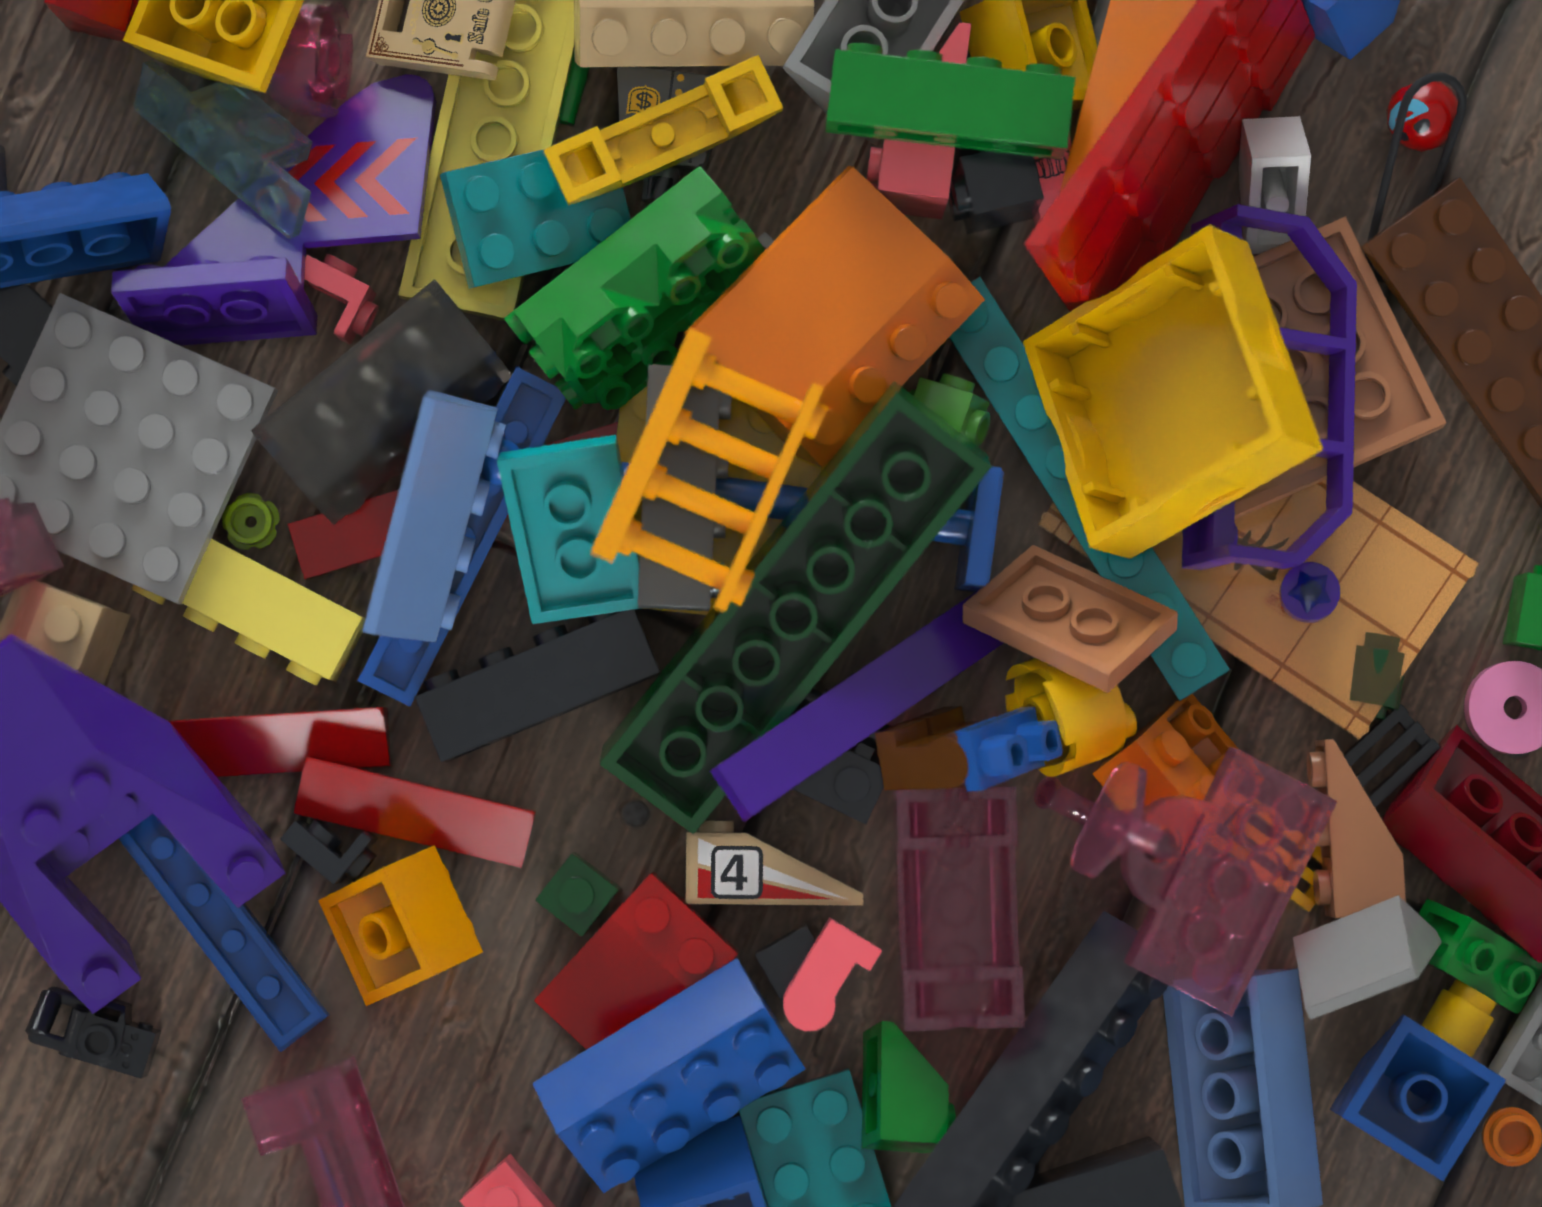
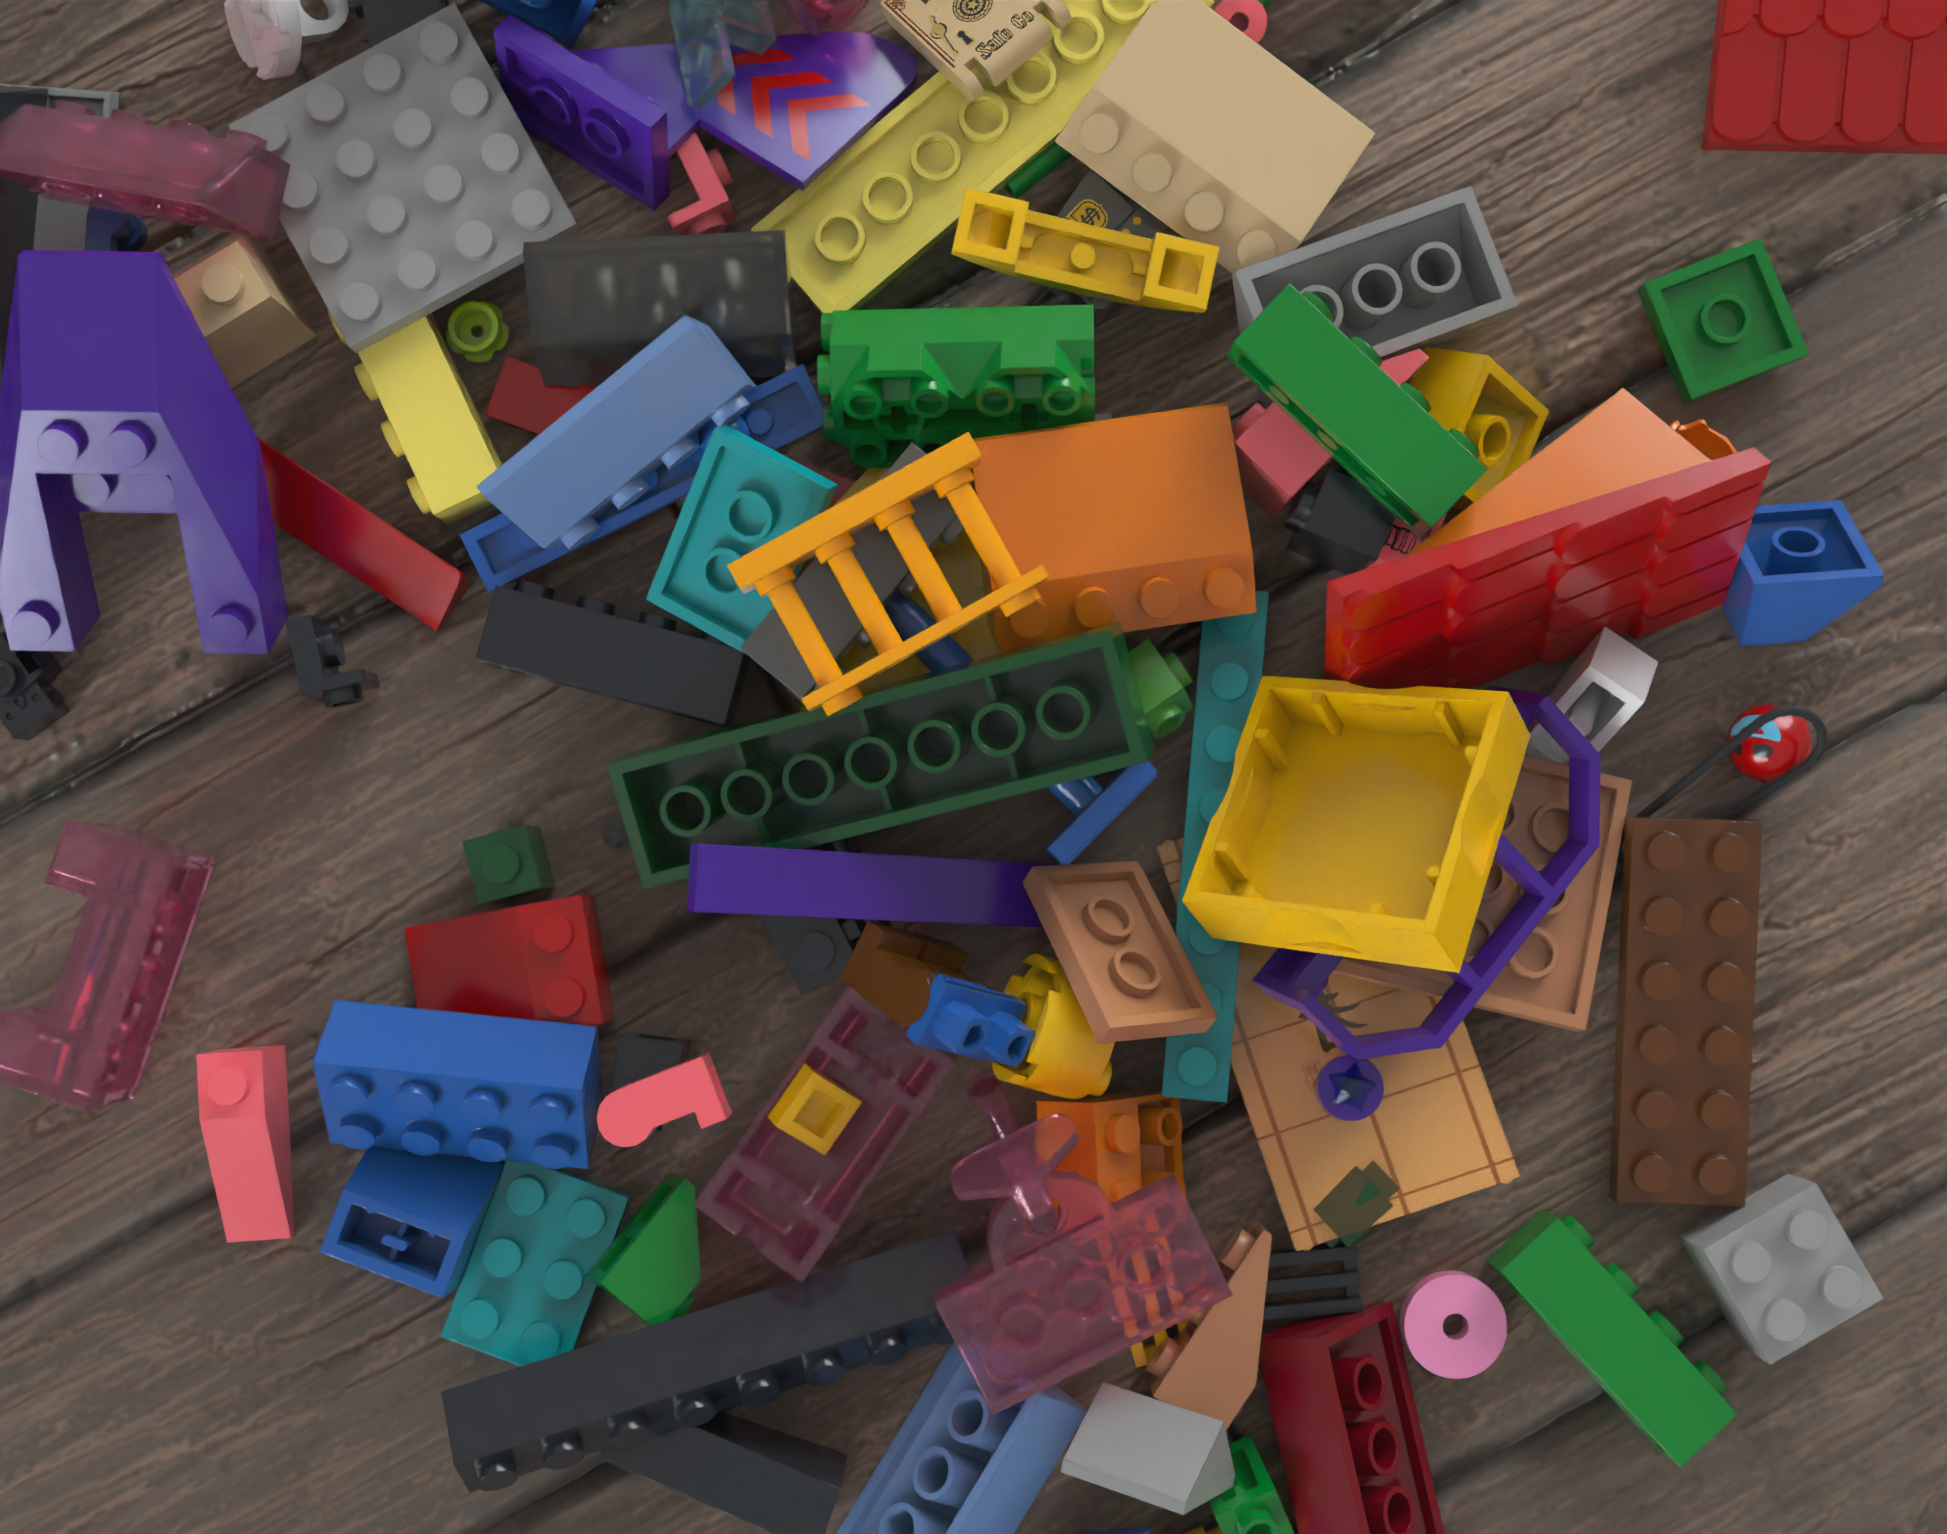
camera: 40 degrees right, 0 degrees up
blue tile [118,814,329,1052] -> none
red slope [294,756,536,868] -> none
light orange slope [318,845,483,1006] -> none
teal plate [440,149,631,289] -> none
slope [686,820,863,906] -> none
none -> yellow tile [767,1063,862,1156]

